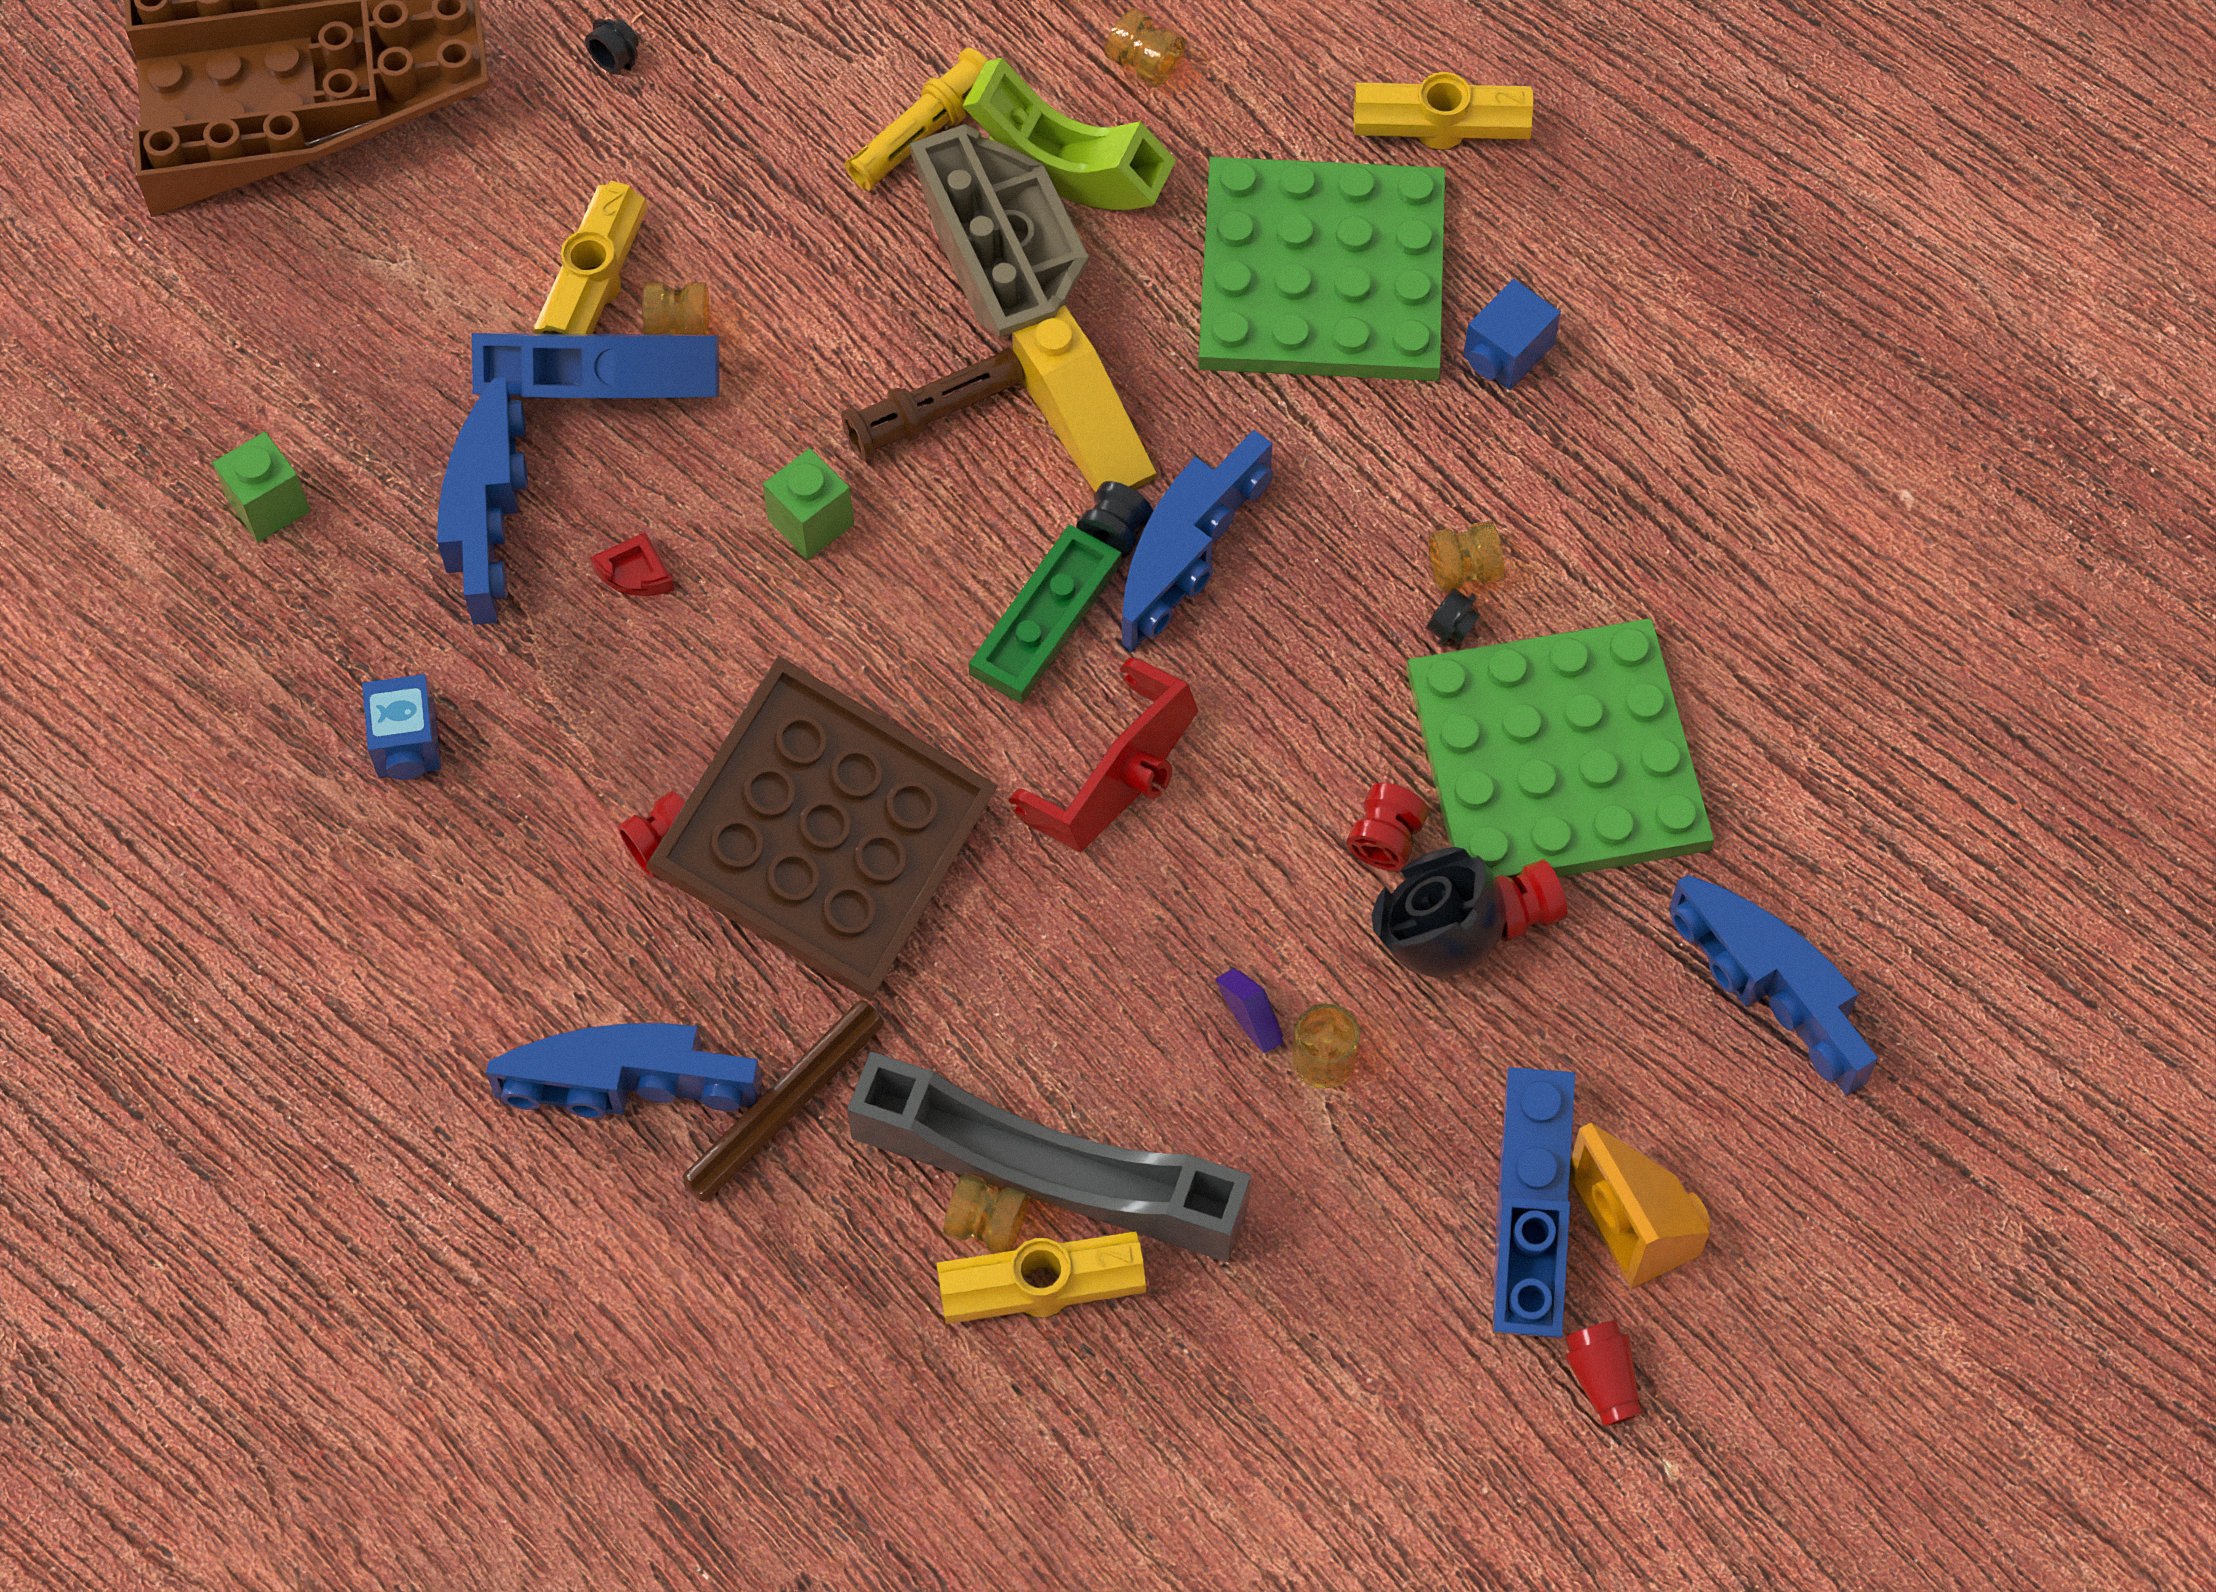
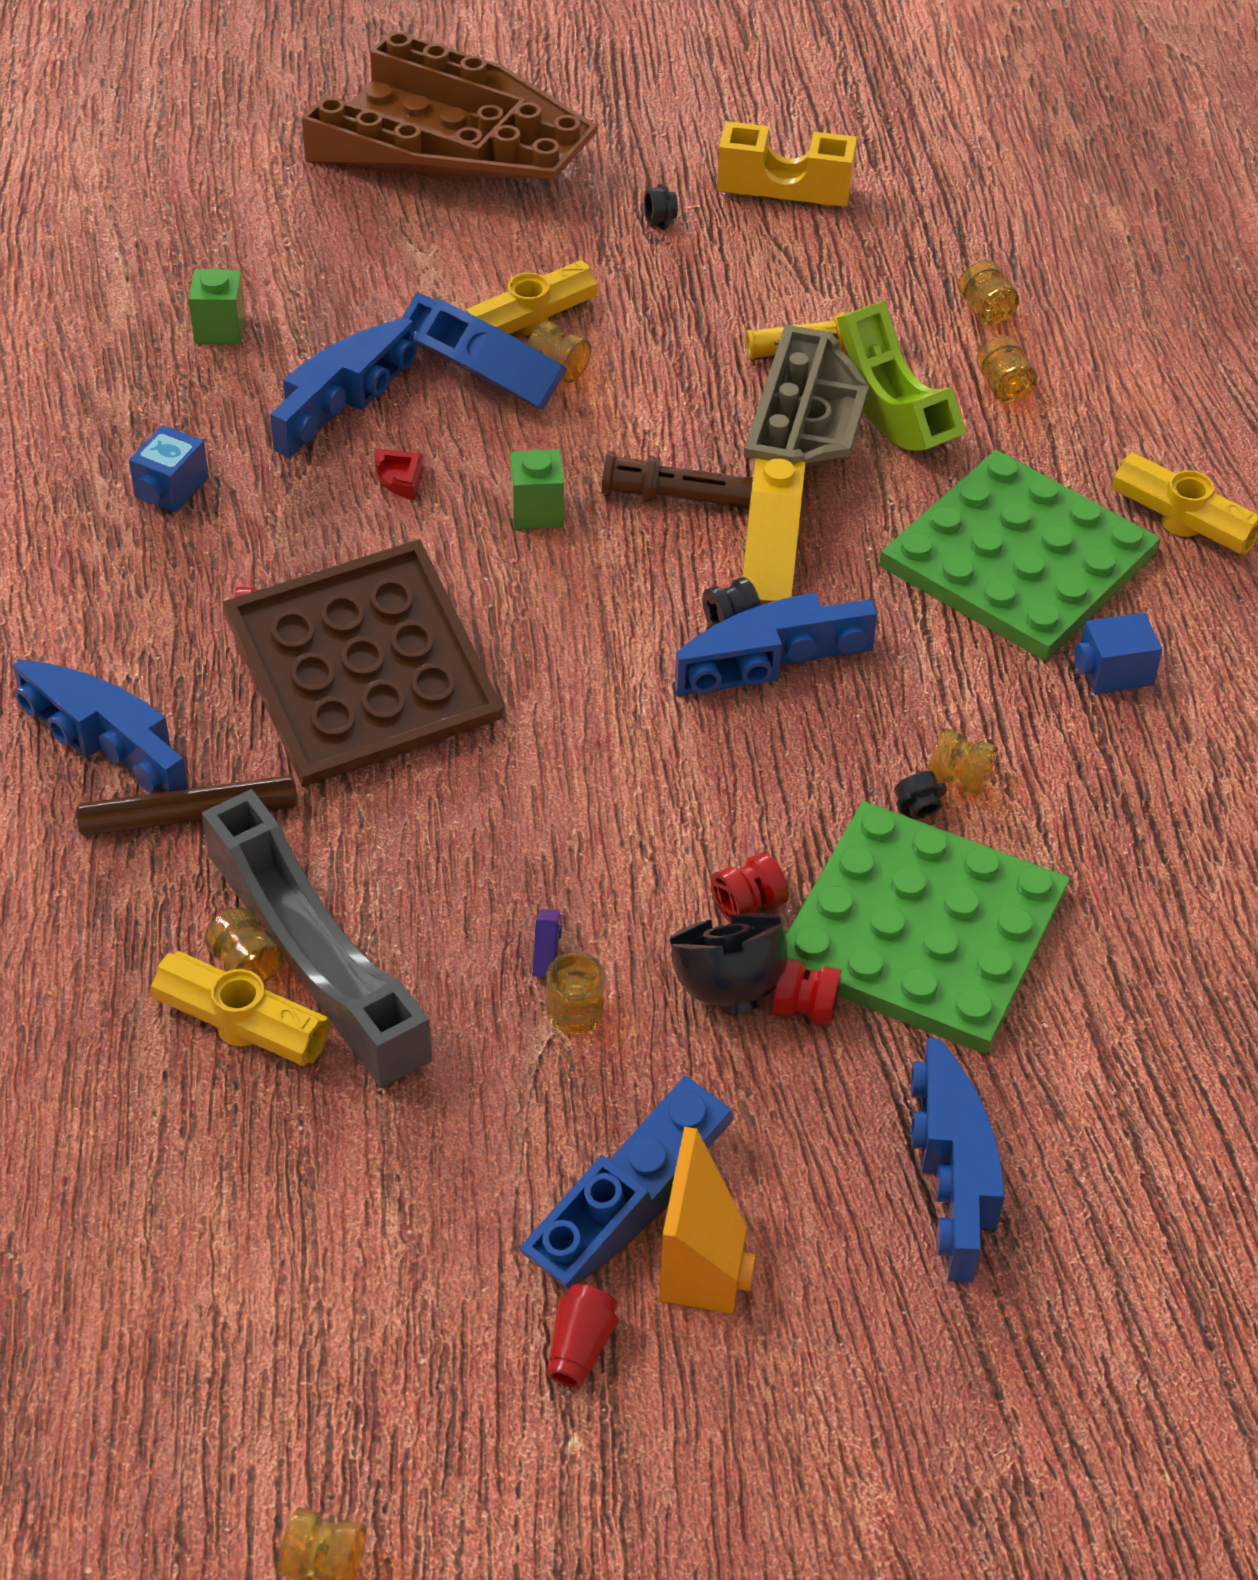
camera: 35 degrees right, 15 degrees down
green plate [968,524,1122,704] -> none
red piece [1008,657,1199,853] -> none

